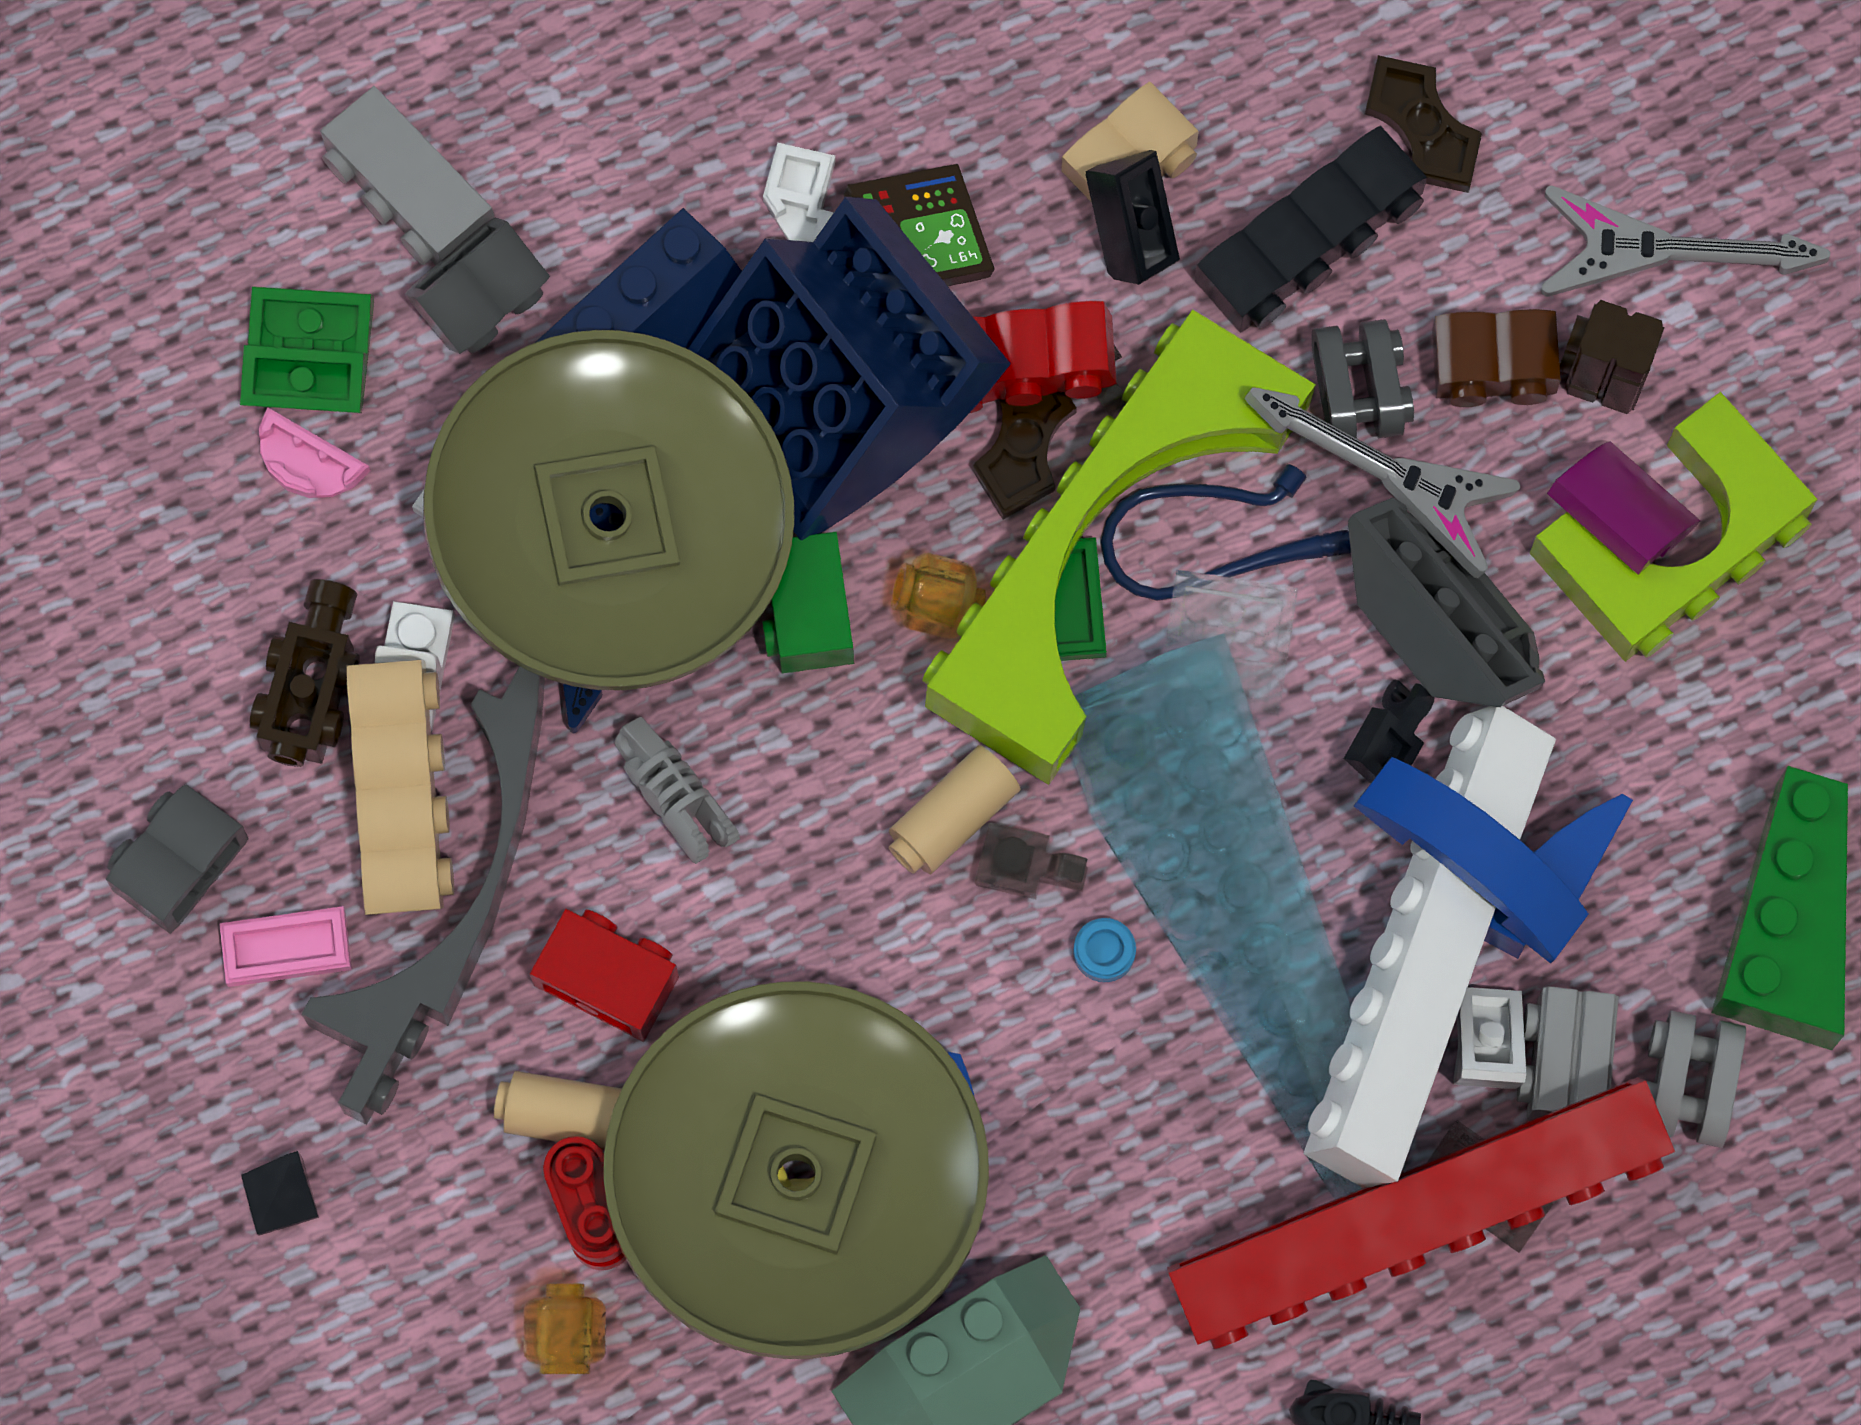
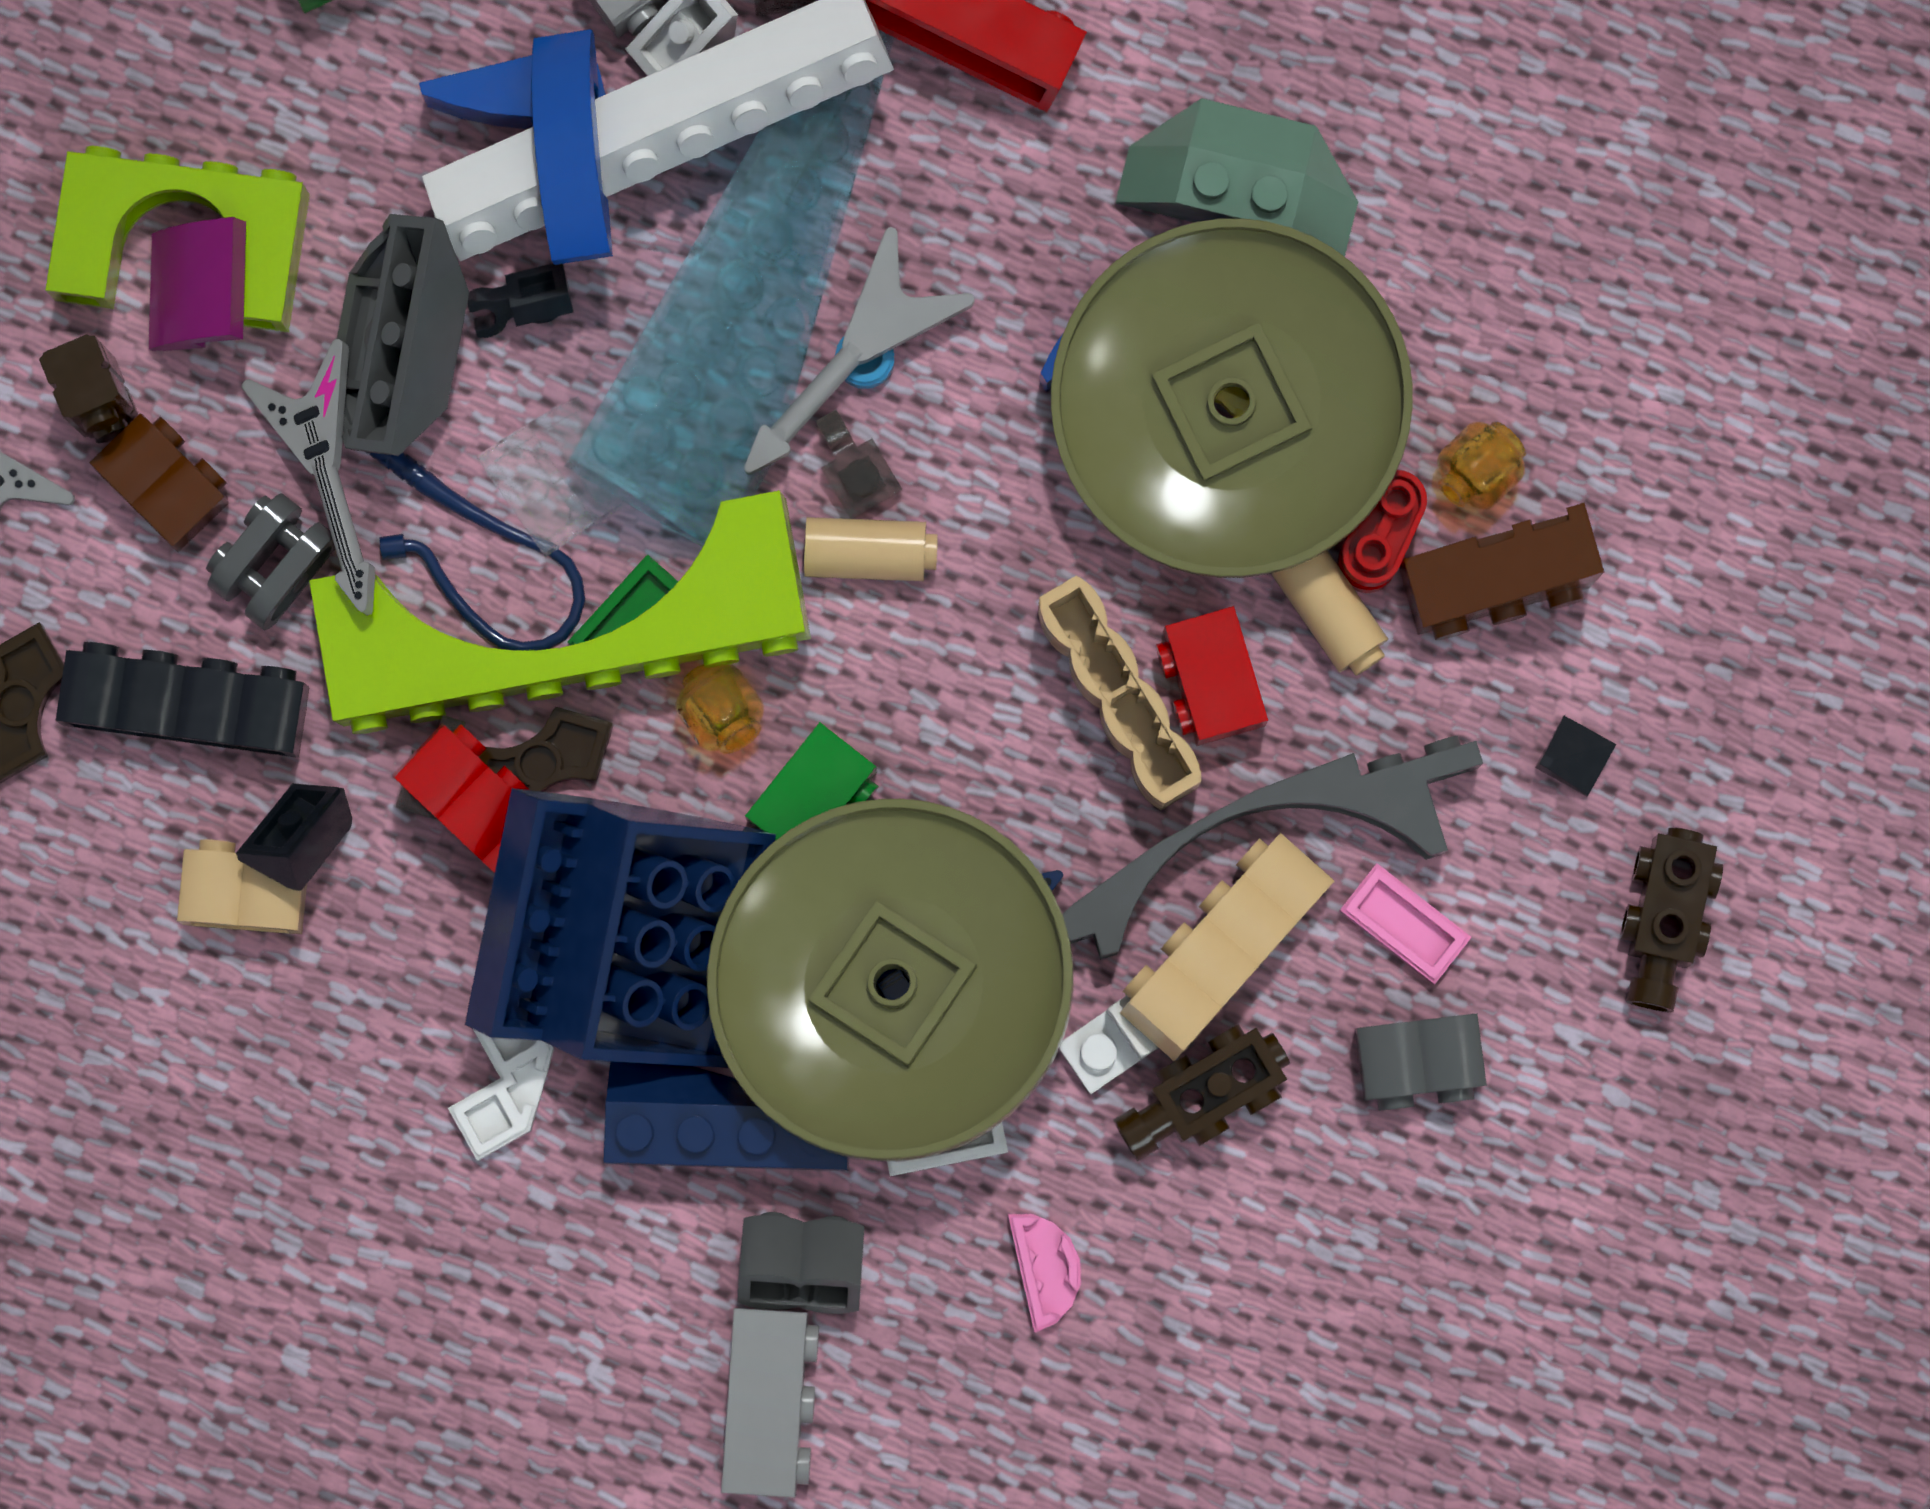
camera: 135 degrees left, 10 degrees up
green slope [240,287,374,414] -> none
light grey hinge [615,717,740,864] -> none
tile [843,164,995,286] -> none
none -> light grey piece [744,227,974,475]
none -> tan brick [1038,576,1201,810]
none -> reddish brown wedge [1399,503,1605,641]
none -> dark brown brick [1620,828,1723,1012]

